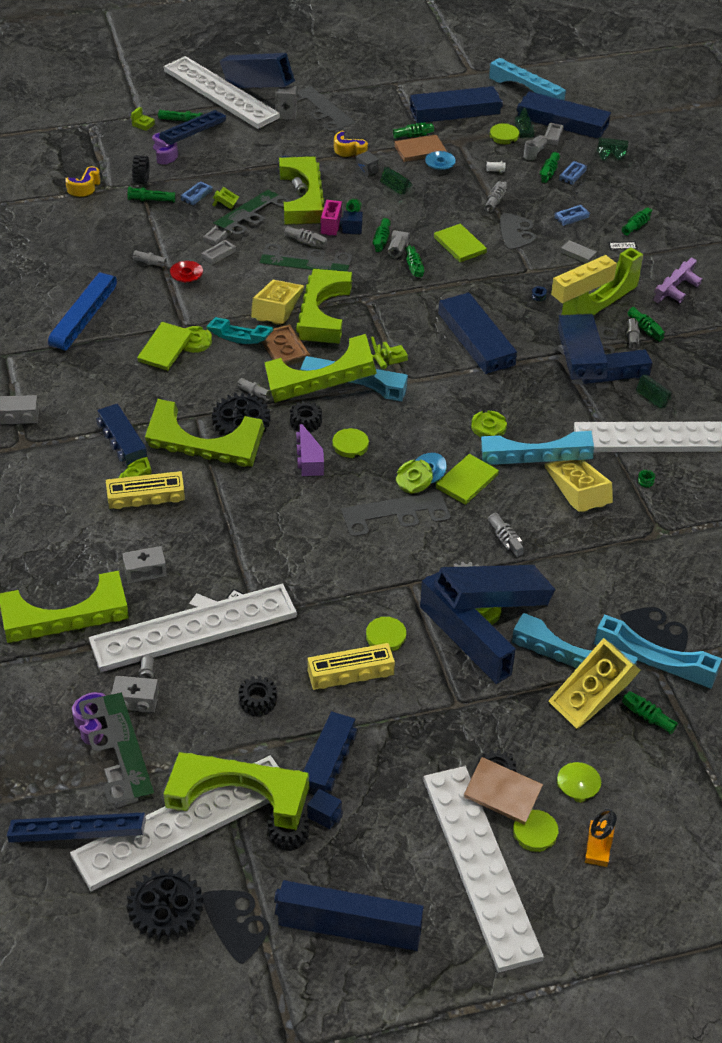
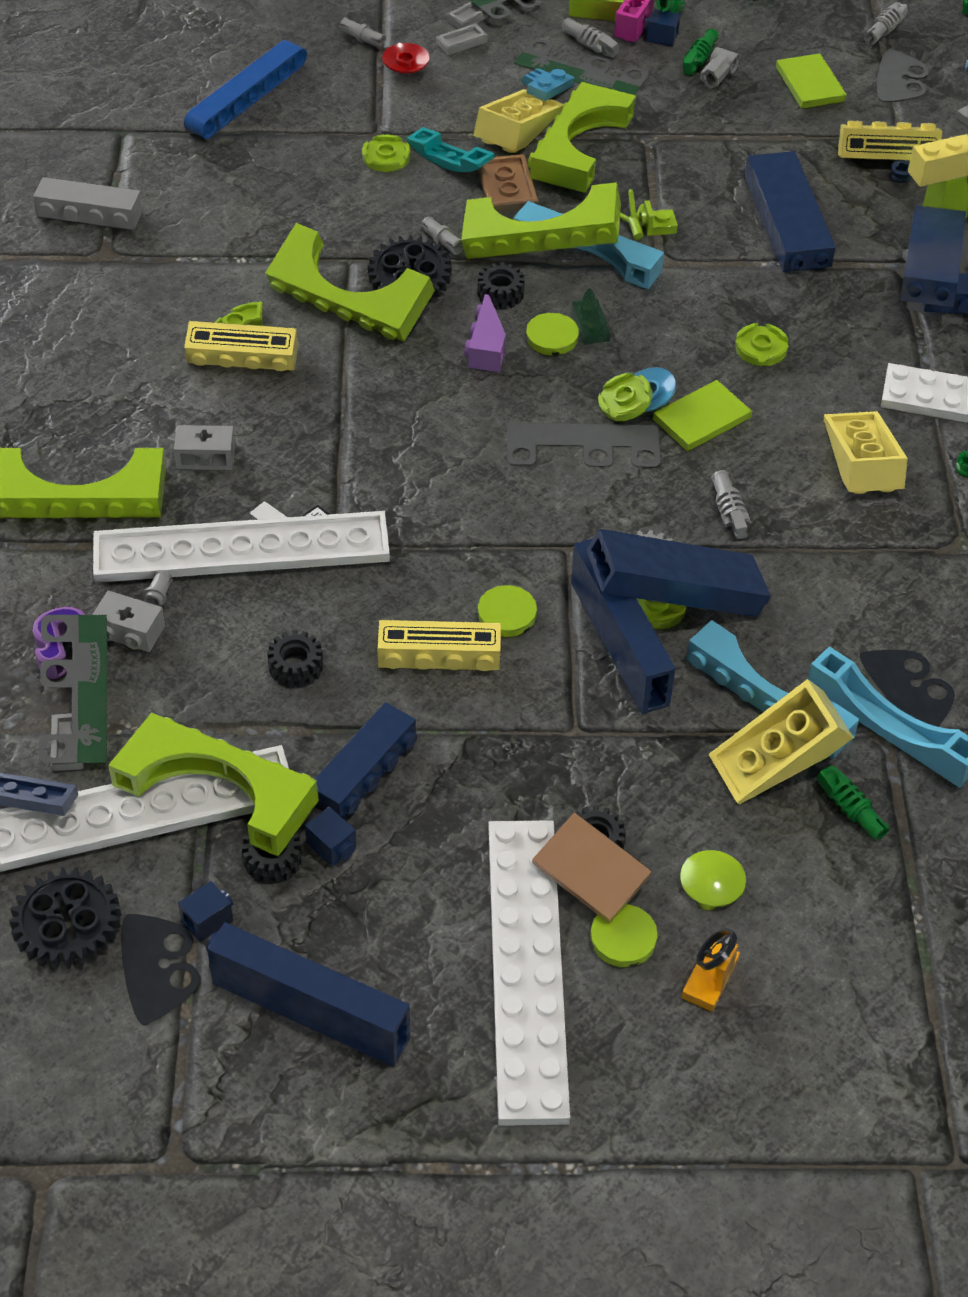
camera: 15 degrees right, 5 degrees up
dark blue brick [96,403,147,468] -> none
lime tile [137,322,193,371] -> none
green hinge [405,245,424,277] -> none
medium azure arch [481,431,594,465] -> none
none -> dark blue brick [178,881,234,943]
none -> dark azure hinge [521,68,575,101]
none -> clear green tile [572,288,610,345]
none -> light yellow brick [838,121,942,160]

